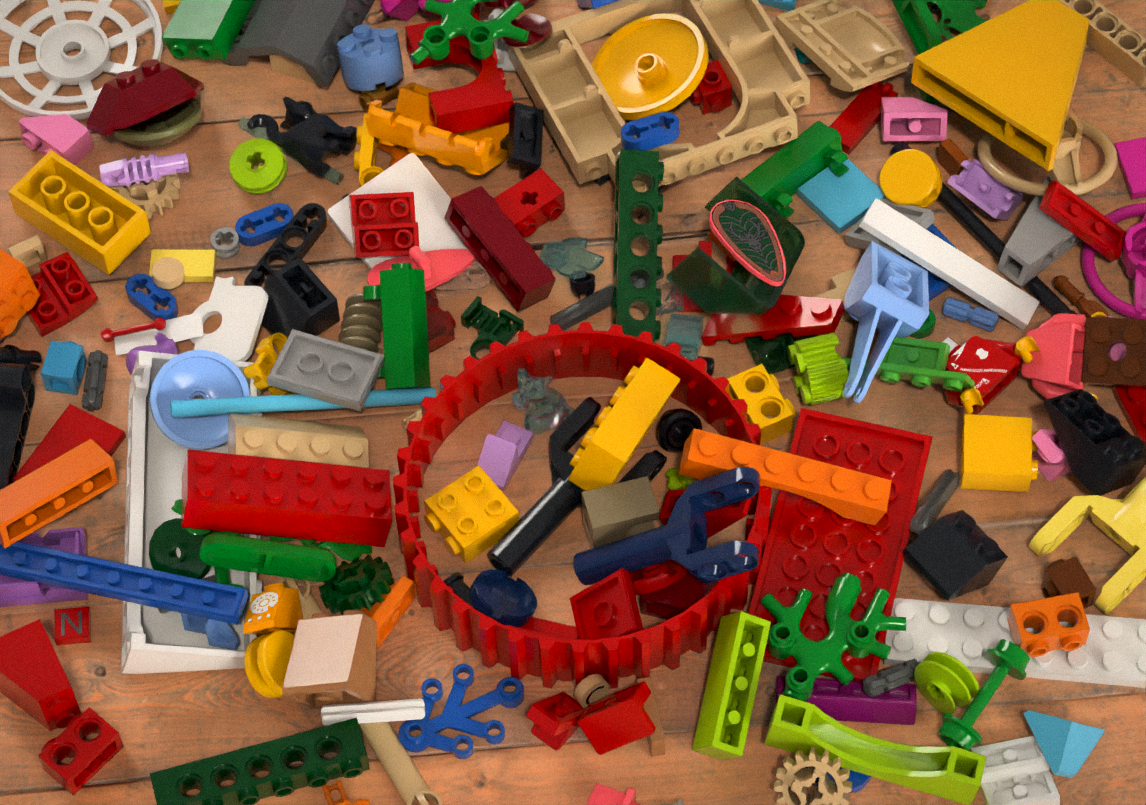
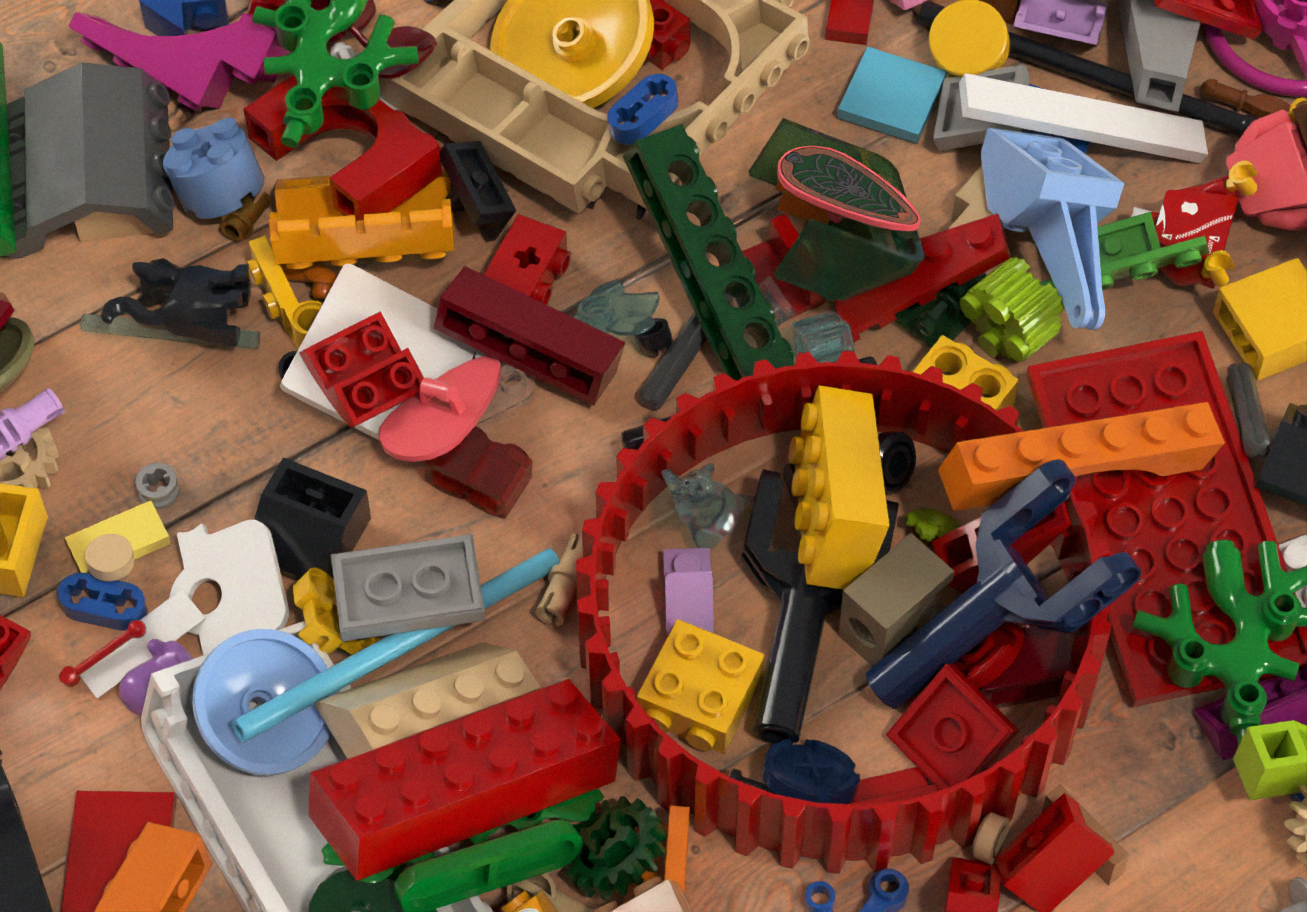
camera: 30 degrees left, 0 degrees up
dark azure brick [40,341,88,395] -> none
dark grey axle [81,350,108,412] -> none
lime piece [230,138,288,194] -> none
blue beam [235,203,294,247] -> none
black beam [244,203,327,287] -> none
dark tan piece [338,293,383,353] -> none
green brick [363,263,431,389] -> none
dark green piece [461,296,524,360] -> none
lime brick [692,611,771,760] -> none
green brick [737,120,849,220] -> none
medium blue piece [943,297,999,331] -> none

